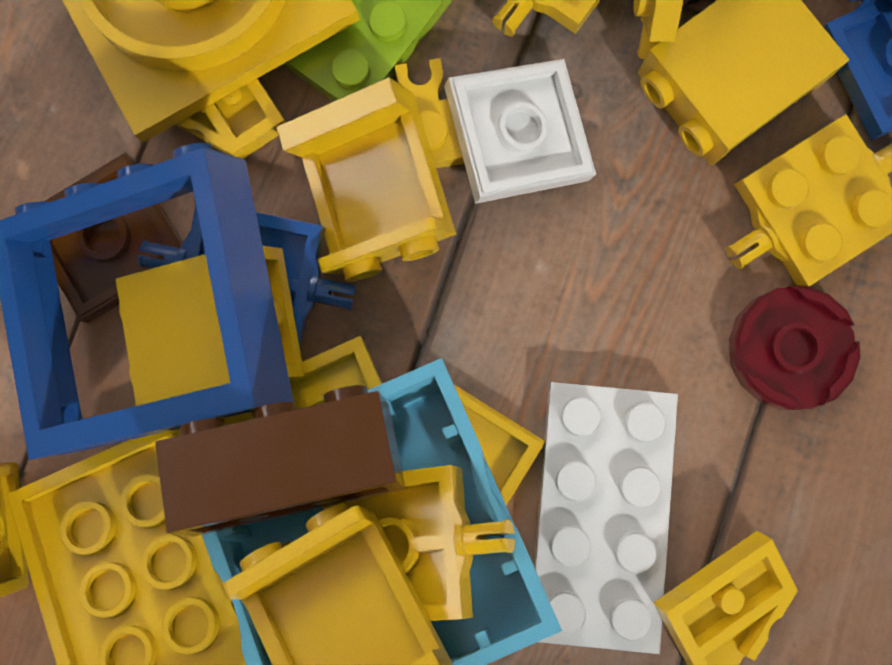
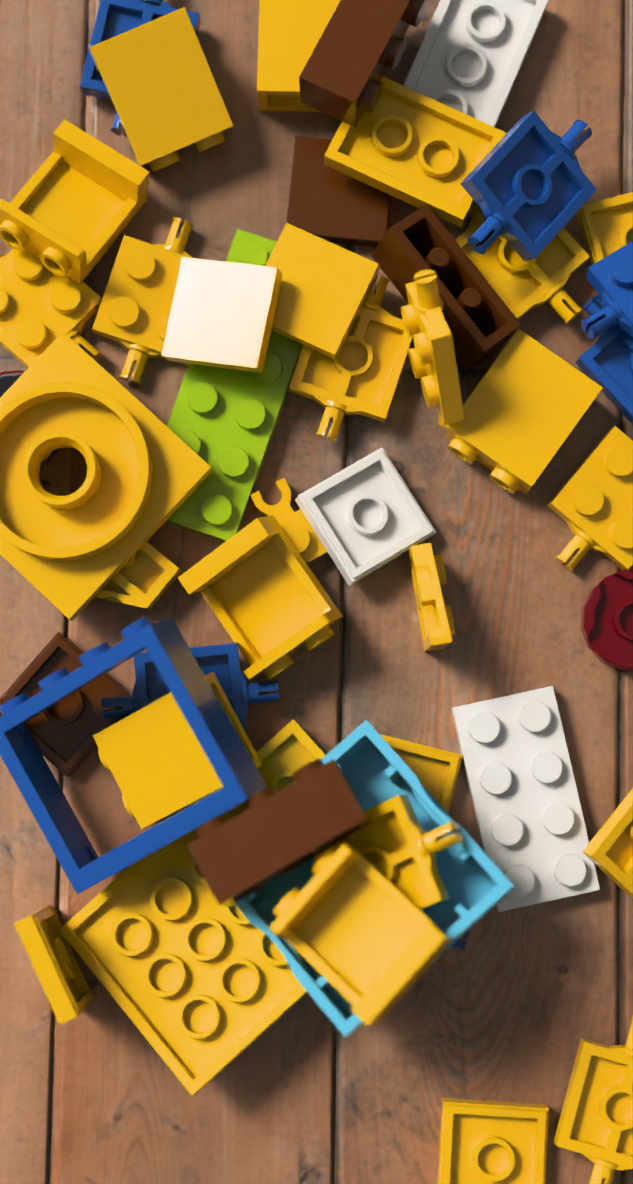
camera: 20 degrees left, 0 degrees up
none -> yellow wing [408,543,455,652]

